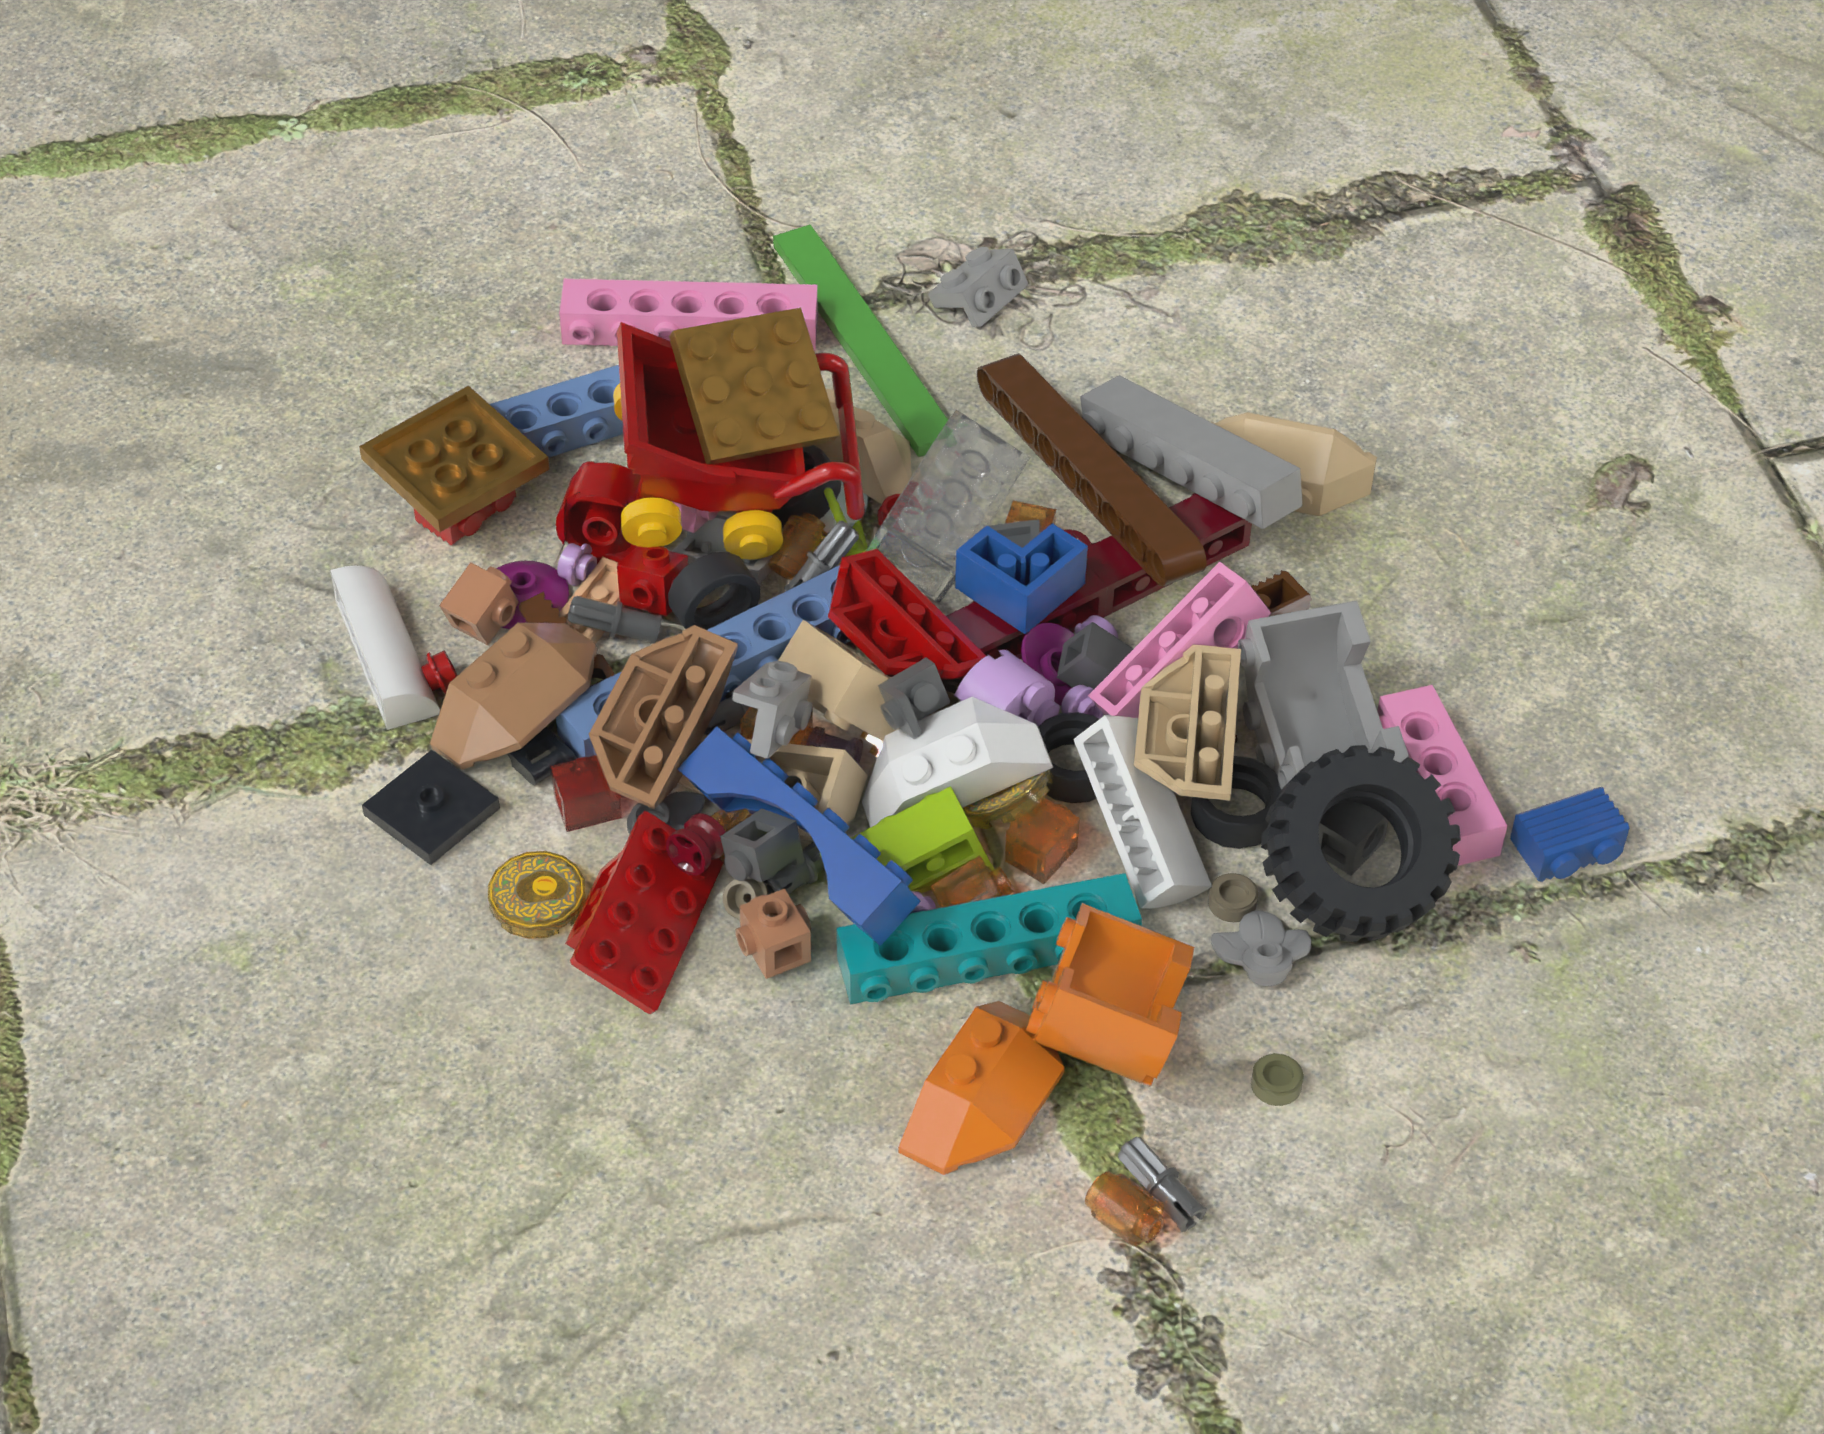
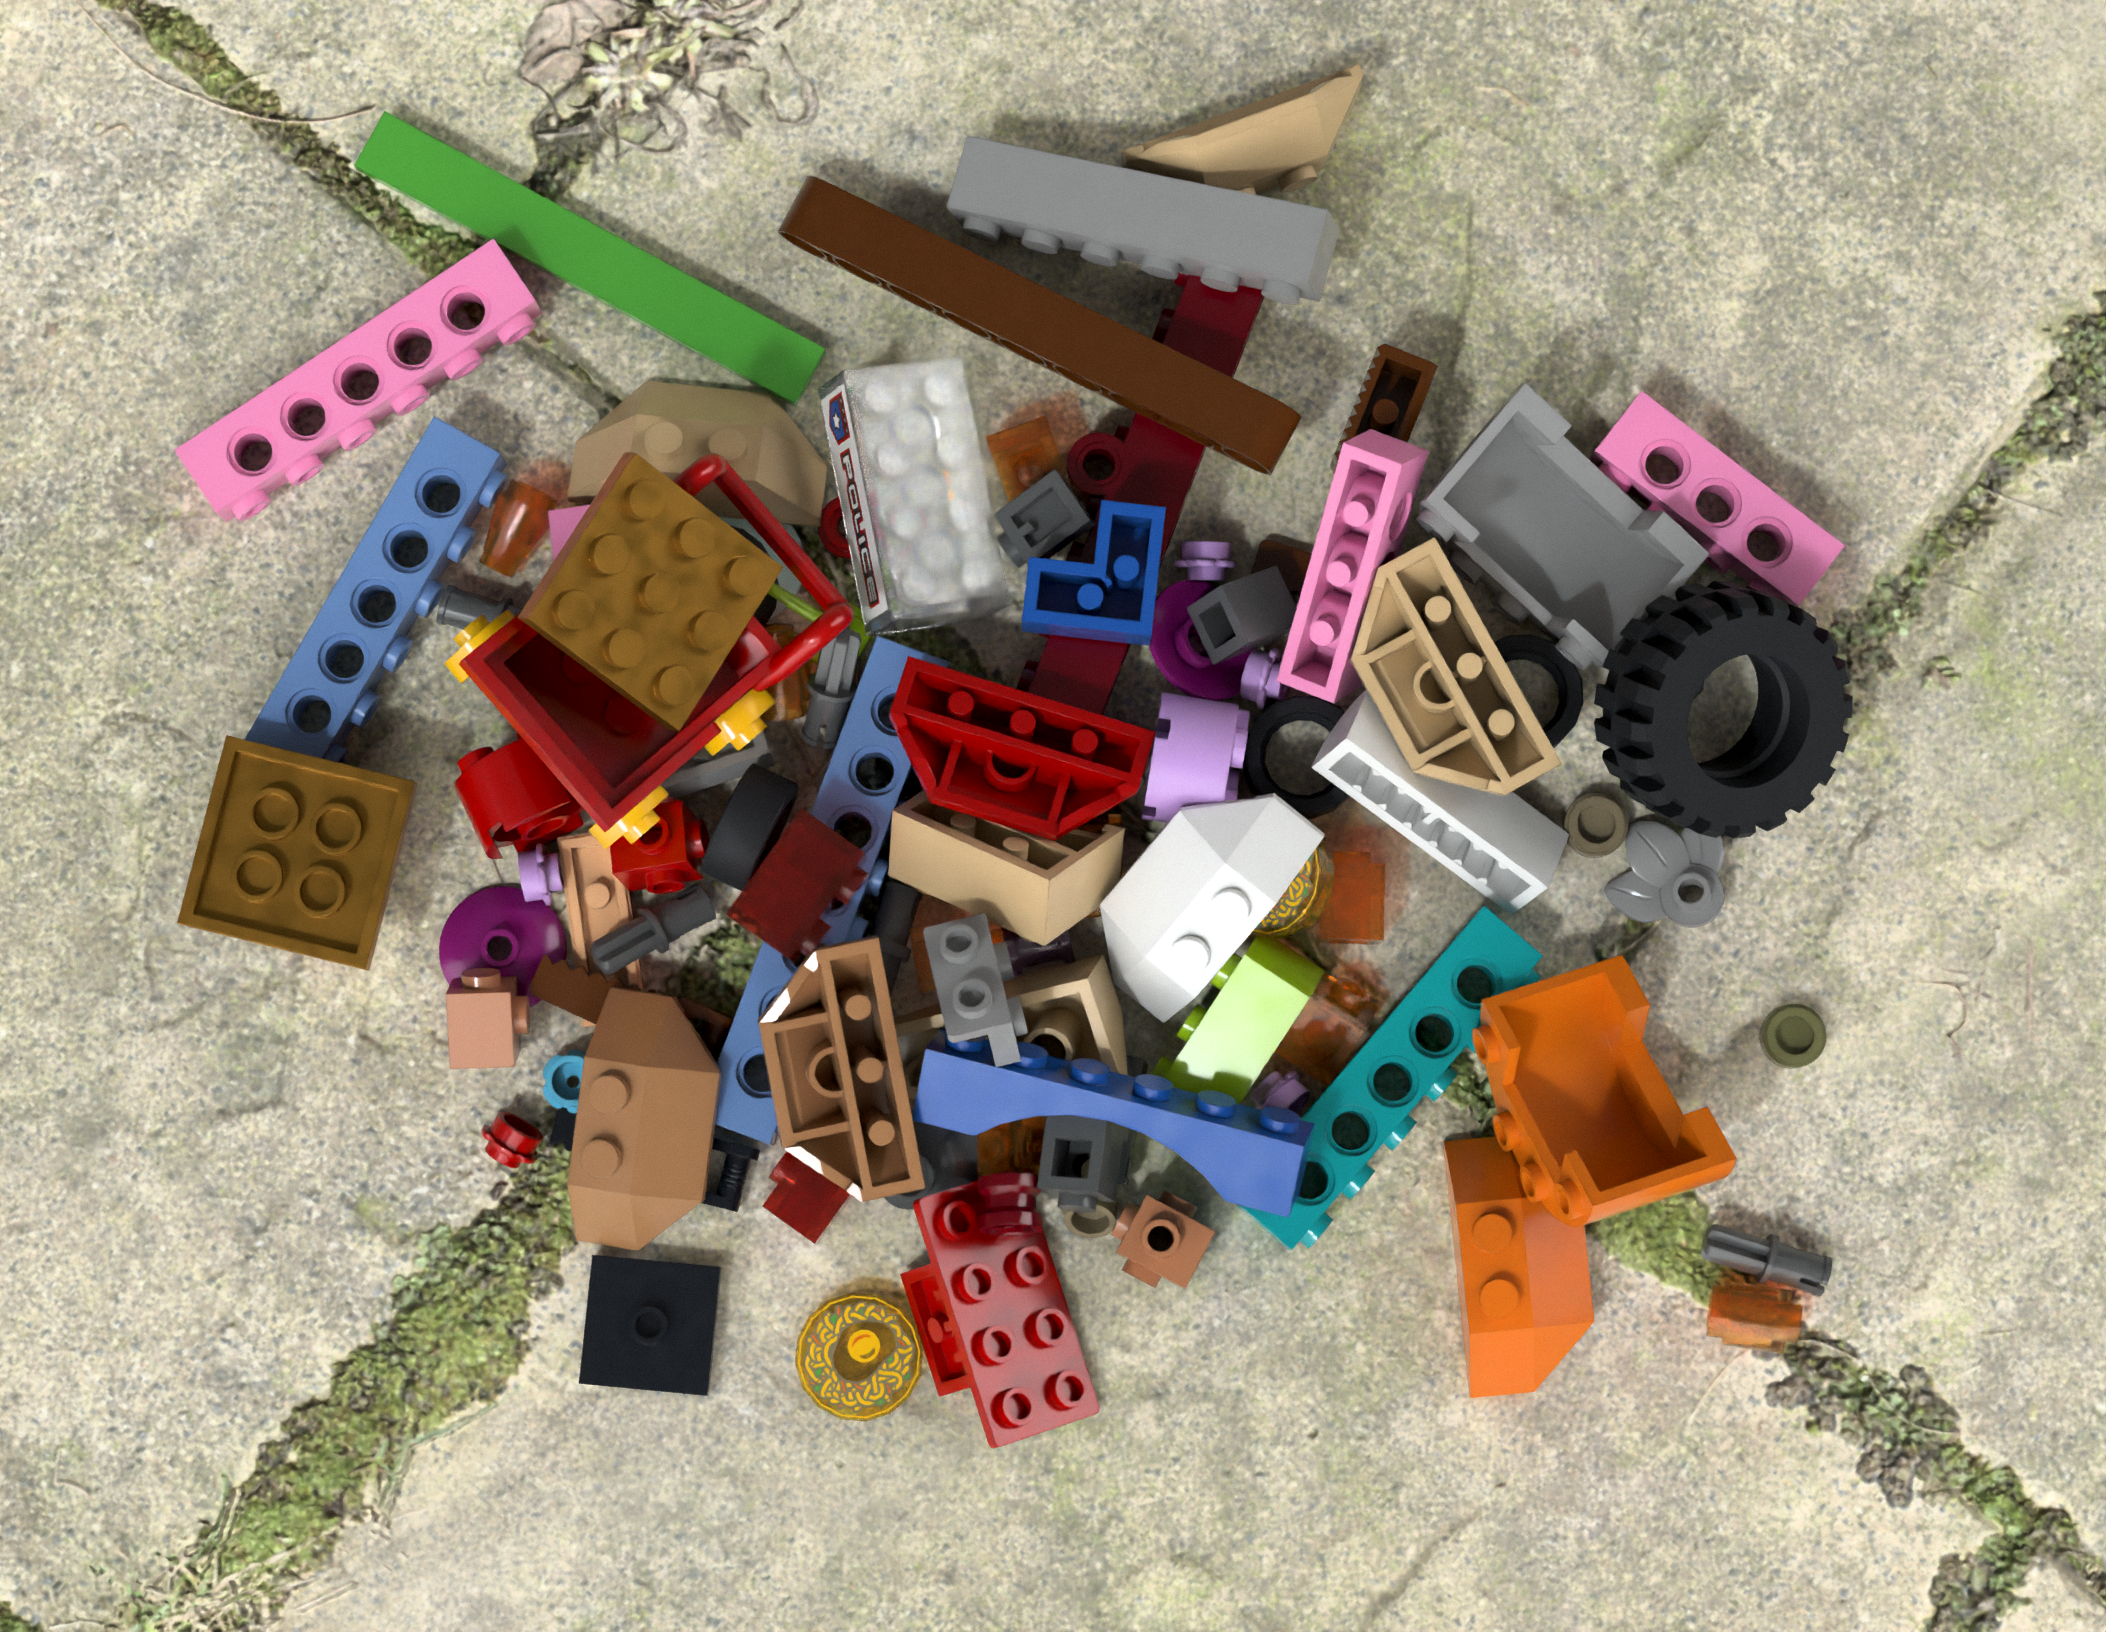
camera: 35 degrees left, 35 degrees up
white brick [330,565,440,730] -> none
dark grey bracket [878,658,950,739] -> none
light grey bracket [928,247,1028,327] -> none
blue brick [1510,787,1630,882] -> none
none -> clear red brick [726,808,870,963]

